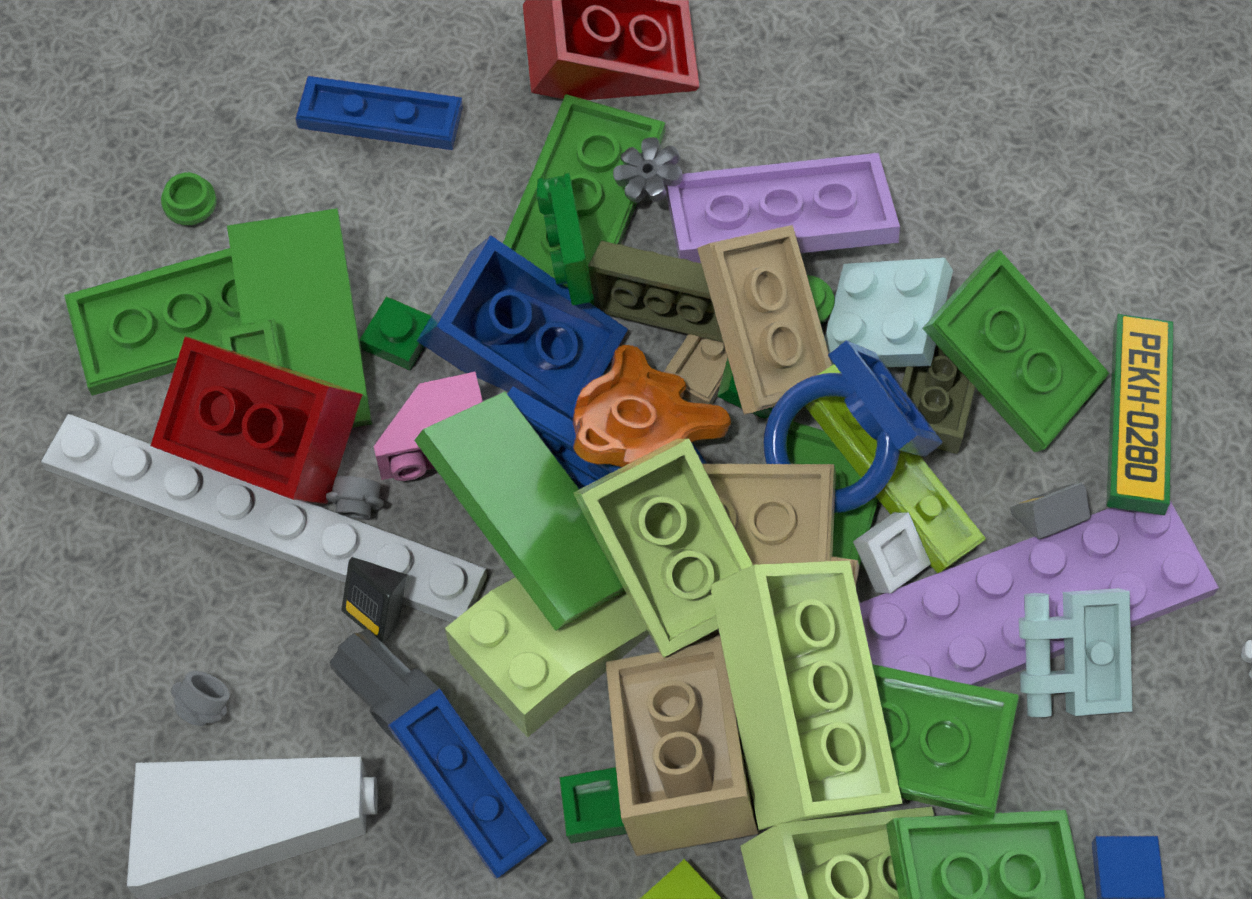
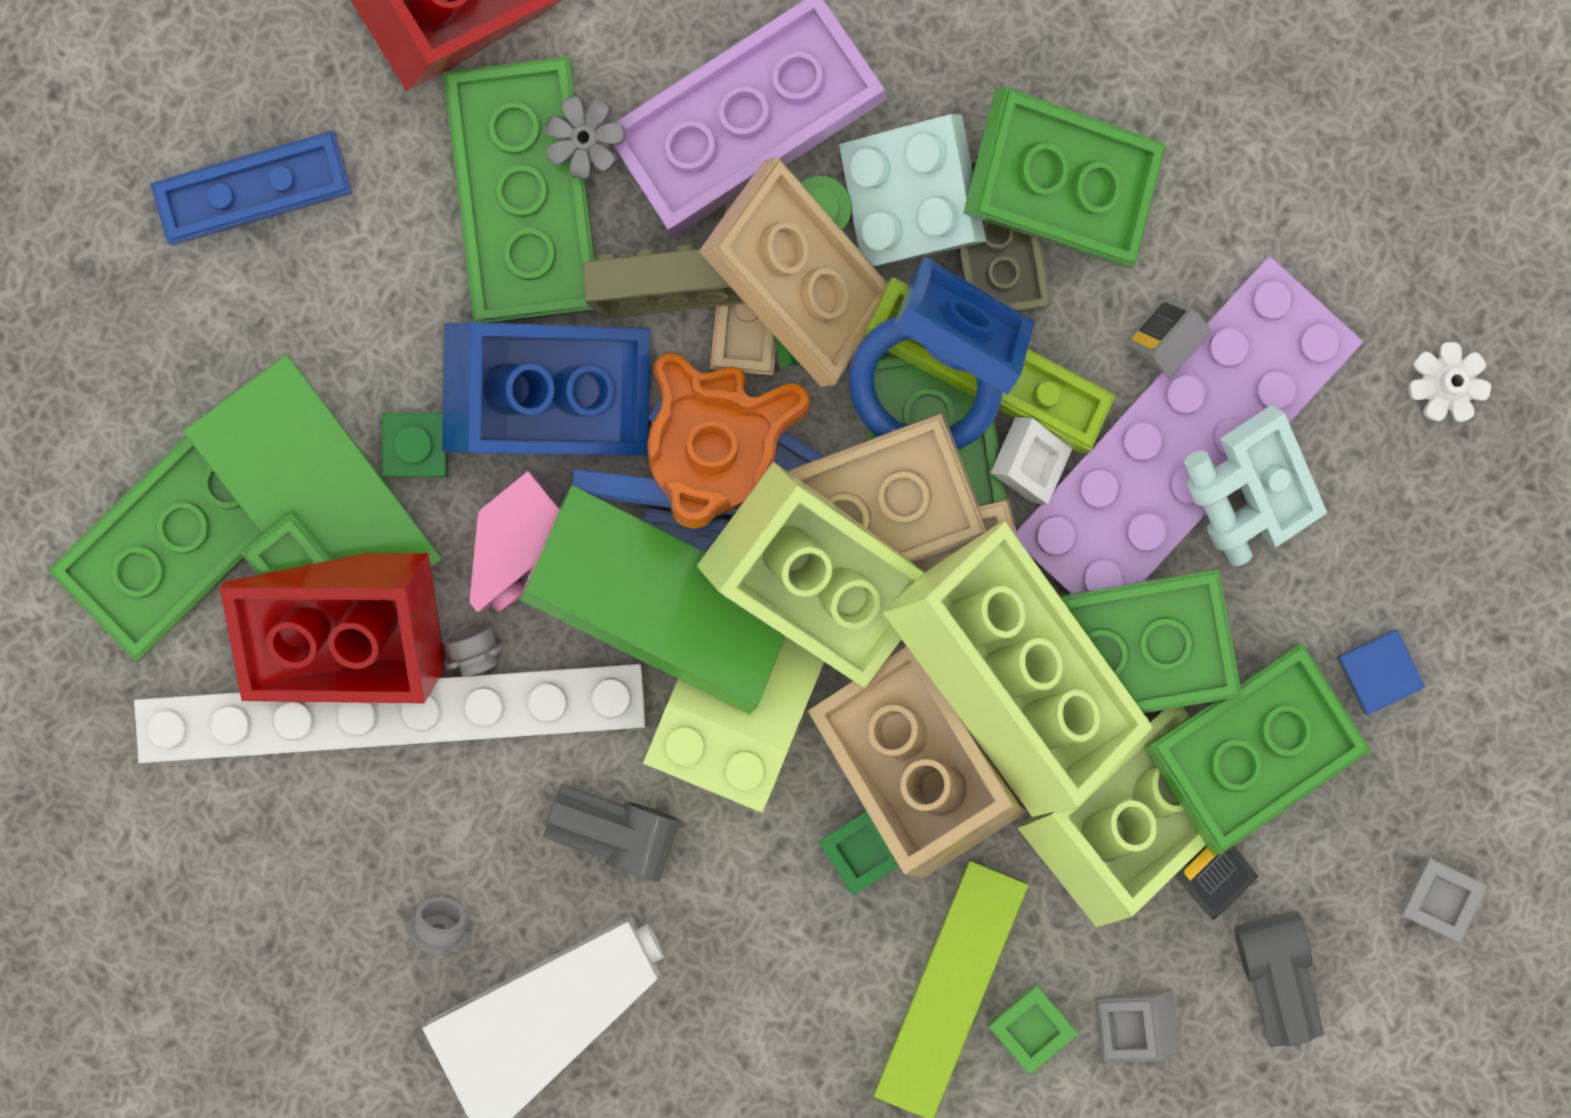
camera: 20 degrees left, 25 degrees up
bright green plate [161,172,217,225] -> none
pearl dark grey slope [341,557,407,642] -> none
blue tile [387,689,547,879] -> none
green hinge [537,173,594,306] -> none
tile [1106,314,1173,515] -> none

